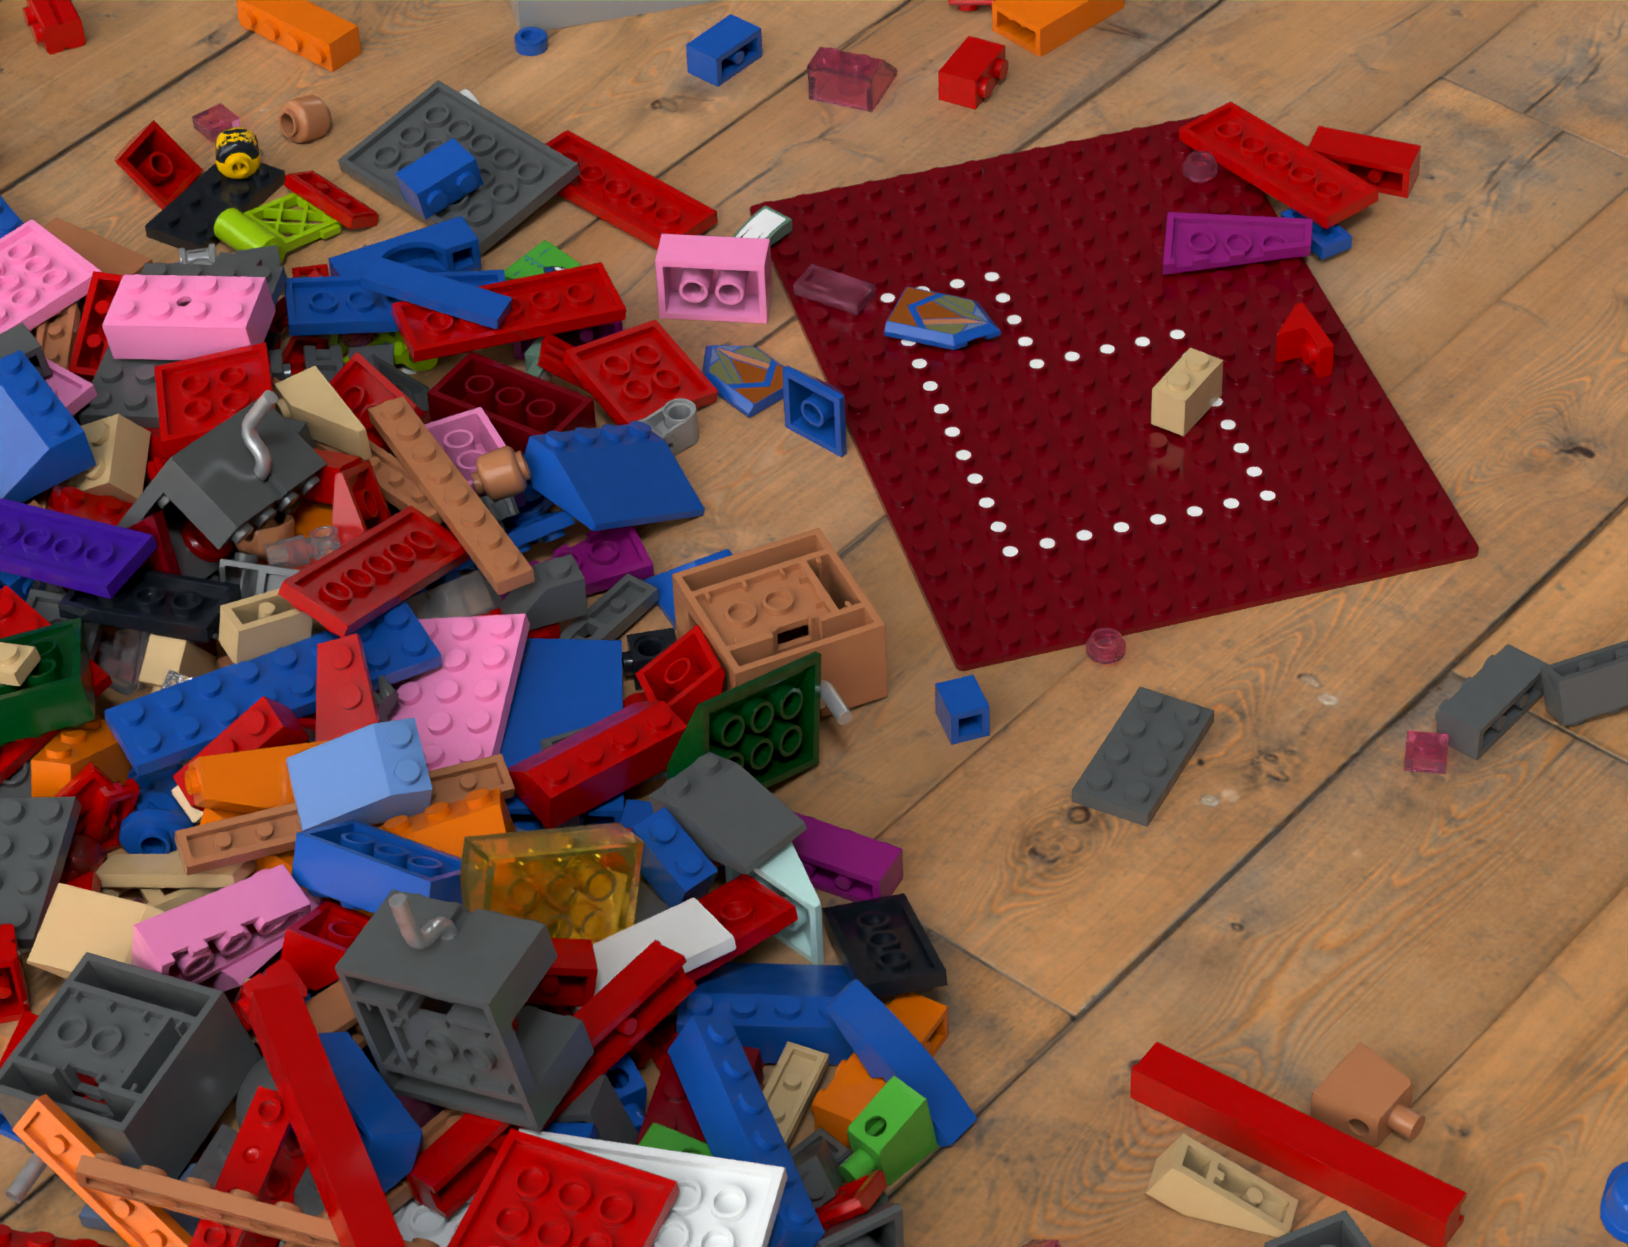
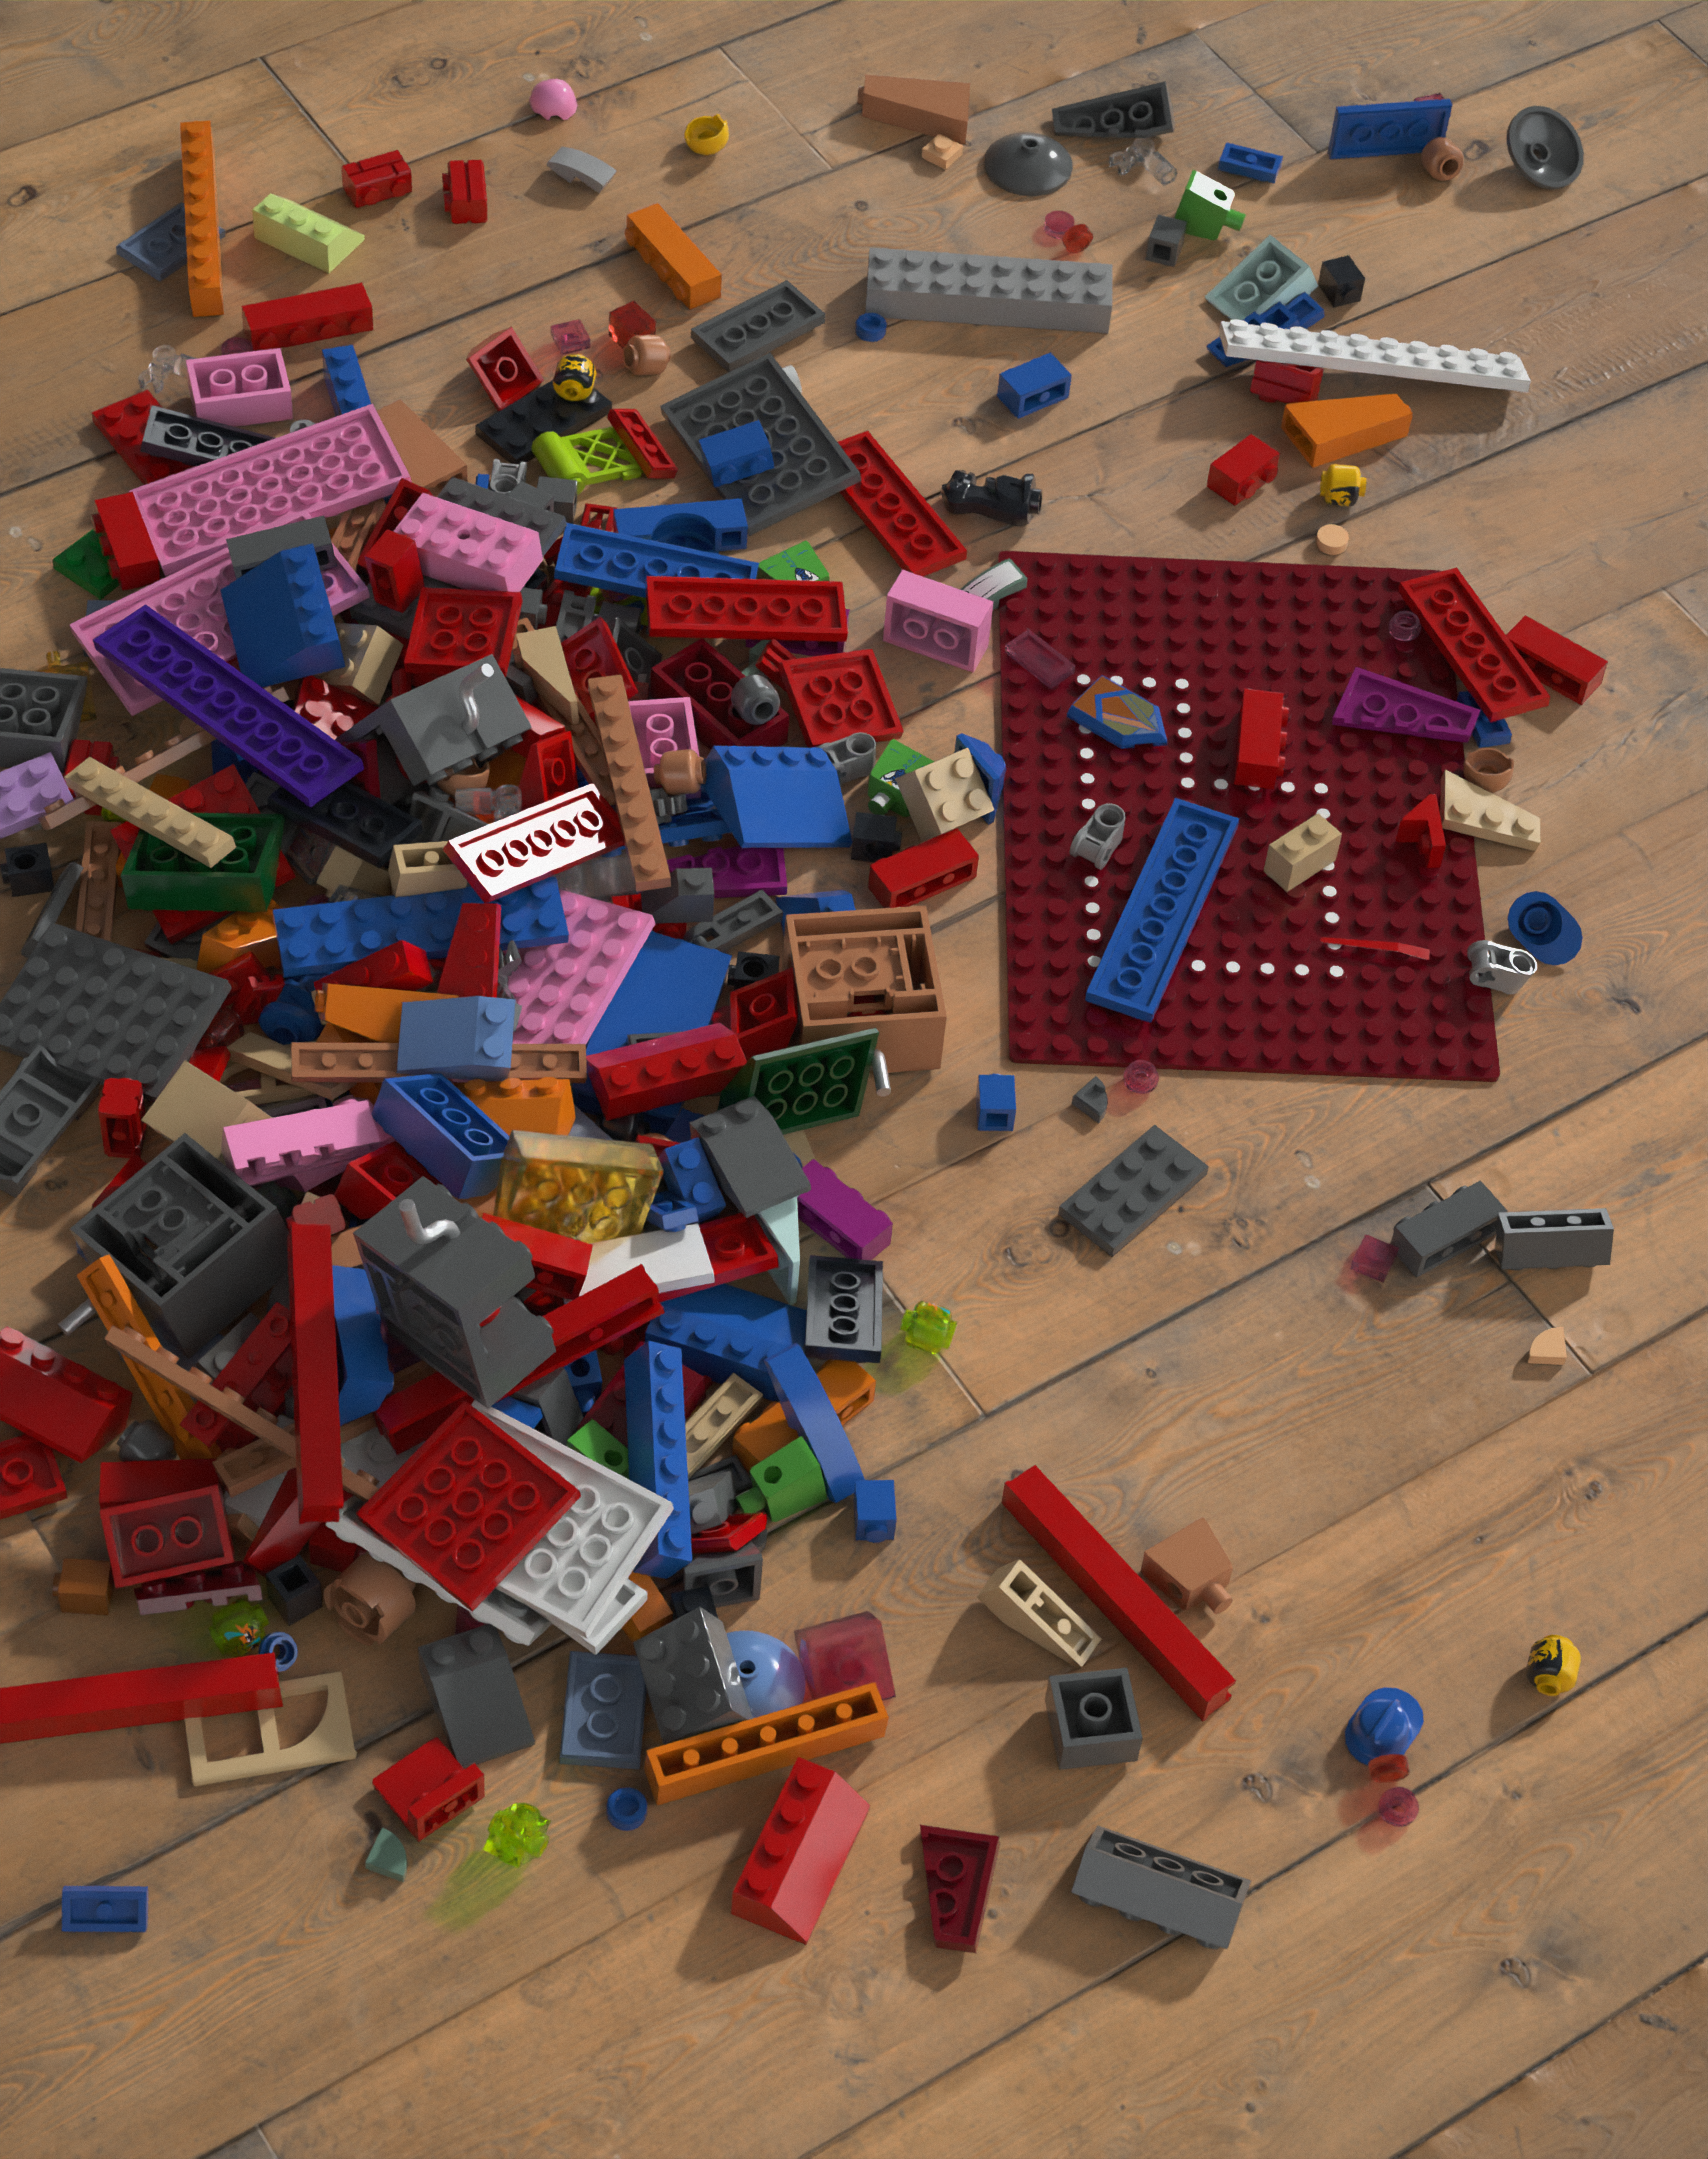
camera: 10 degrees right, 10 degrees up
blue tile [361,256,512,330] -> none
tile [702,345,785,418] -> none
clear pink slope [807,47,897,112] -> none
none -> red brick [365,529,425,613]
none -> clear red brick [609,301,656,349]
none -> blue plate [633,1191,698,1232]
none -> dark grey plate [691,280,826,373]
none -> dark grey head [731,675,780,725]
none -> black brick [851,812,902,863]
none -> blue brick [853,1480,897,1543]
none -> bright green torso [867,739,934,817]
none -> red brick [868,828,979,908]
none -> tan brick [895,748,994,841]
none -> clear neon green head [899,1300,957,1355]
none -> black animal [941,470,1042,527]
none -> light grey piece [1069,804,1125,870]
none -> dark grey tile [1072,1076,1108,1124]
none -> blue plate [1085,798,1239,1023]
none -> red brick [1234,688,1289,789]
none -> light nougat tile [1316,524,1349,555]
none -> yellow head [1320,464,1366,506]
none -> red sticker [1320,937,1430,960]
none -> tan wing [1440,770,1540,851]
none -> nougat hair [1463,748,1514,793]
none -> light grey piece [1467,940,1537,995]
none -> blue piece [1507,891,1583,965]

